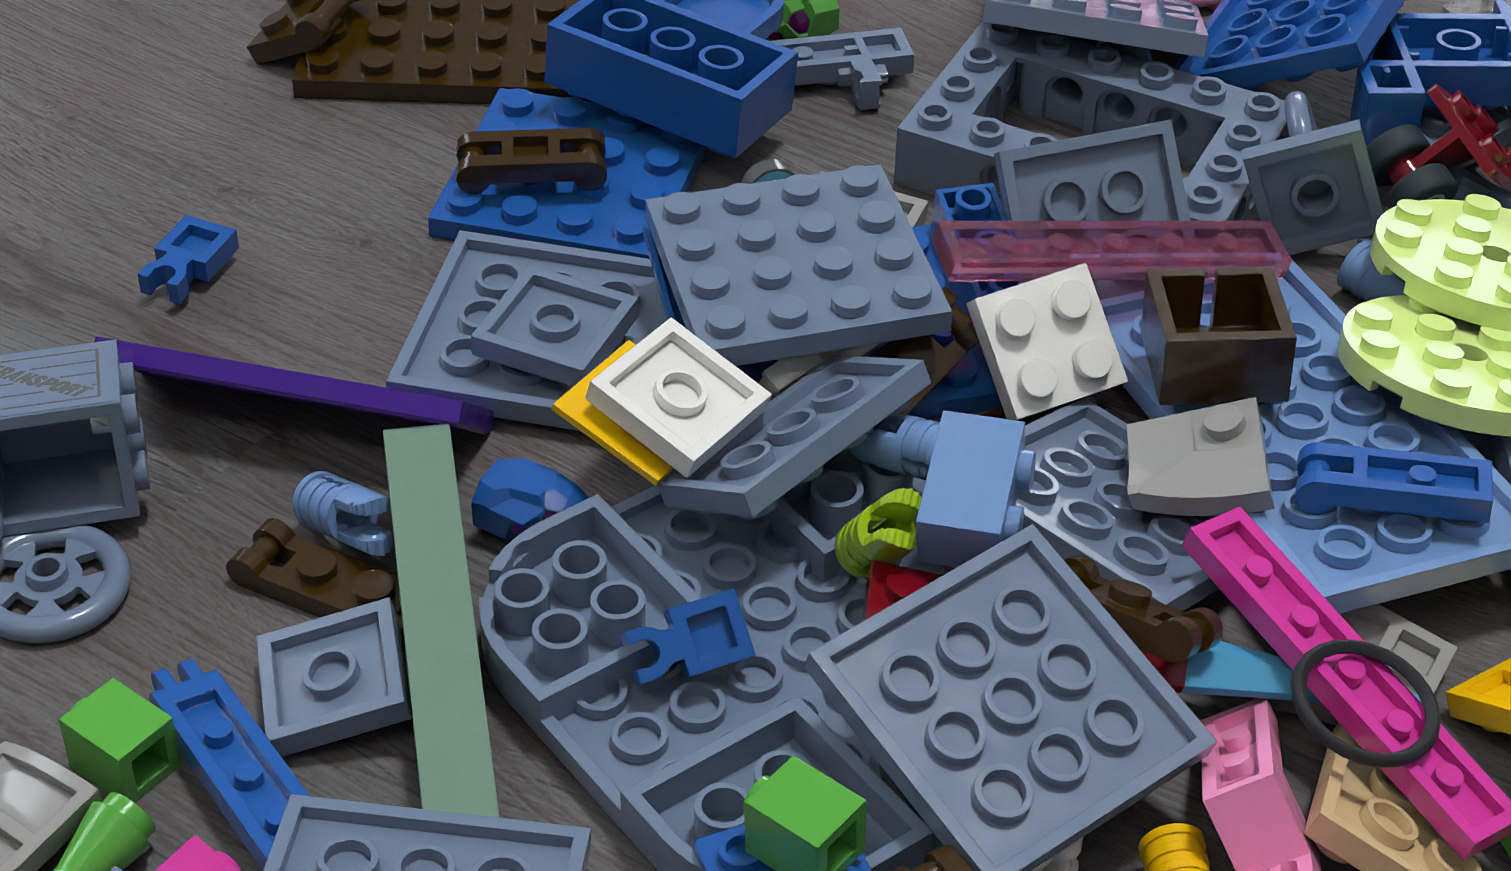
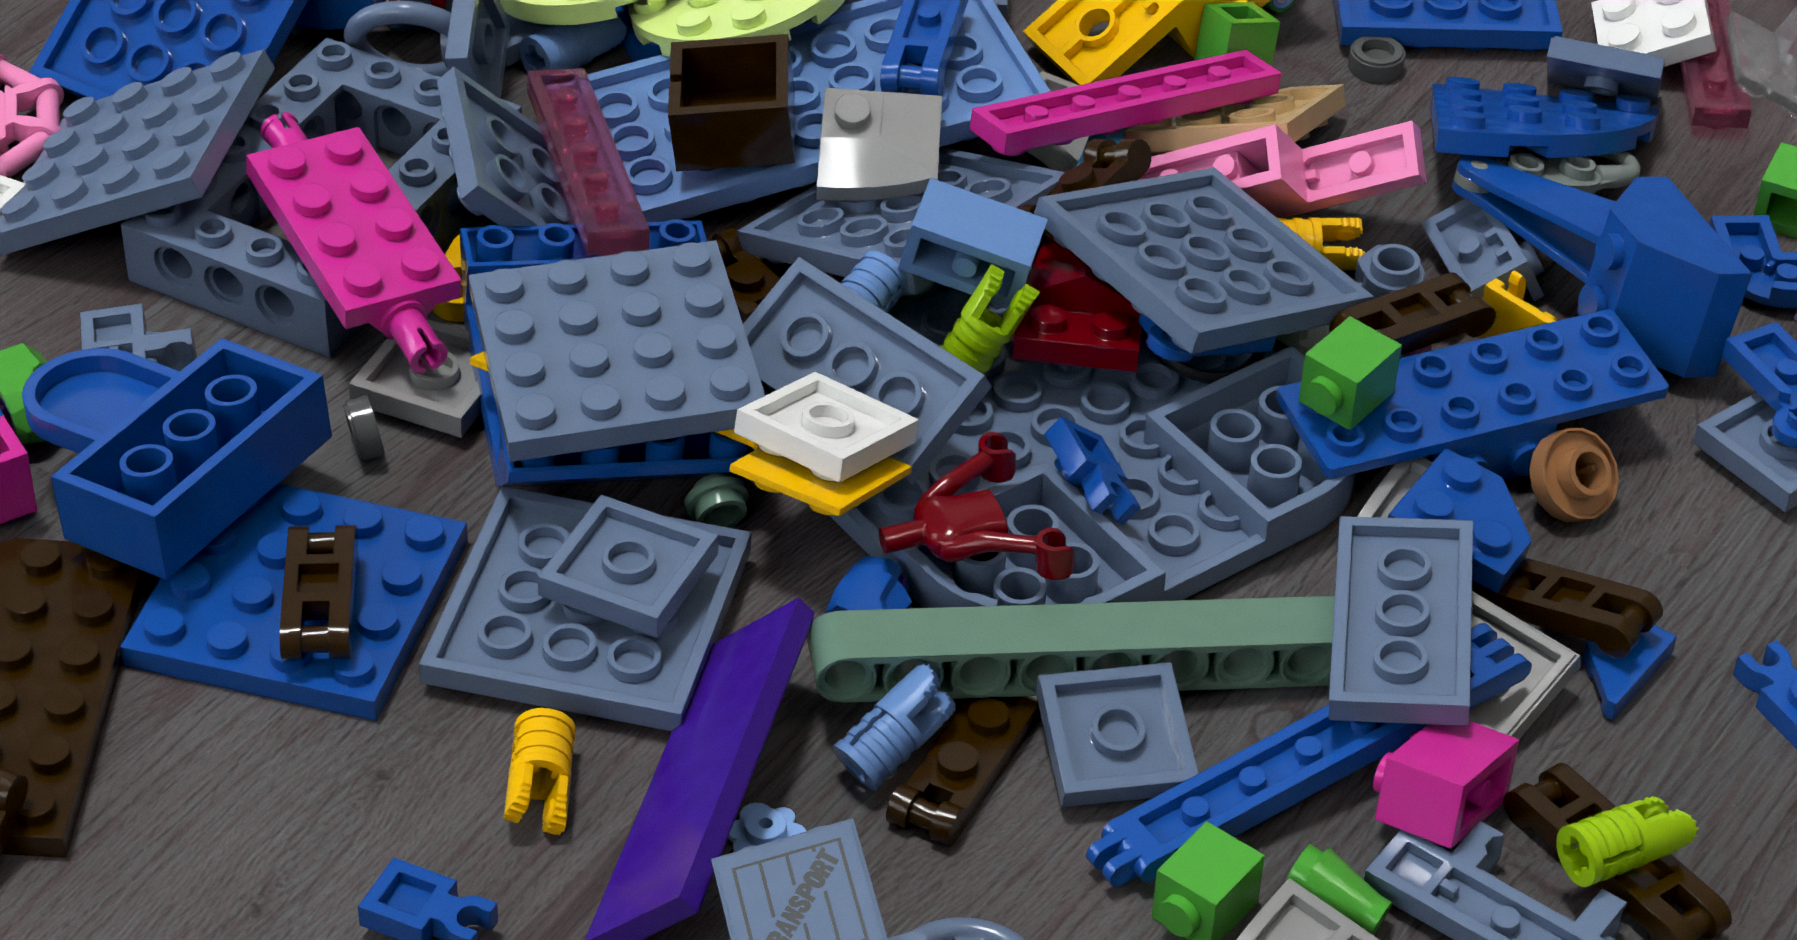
camera: 90 degrees left, 0 degrees up
white plate [966,263,1128,420] -> none
black tyre [1291,639,1441,768] -> none
none -> dark pink plate [246,112,461,373]
none -> yellow hinge [504,708,576,835]
none -> light blue plant [728,803,806,852]
none -> dark red piece [879,432,1075,580]

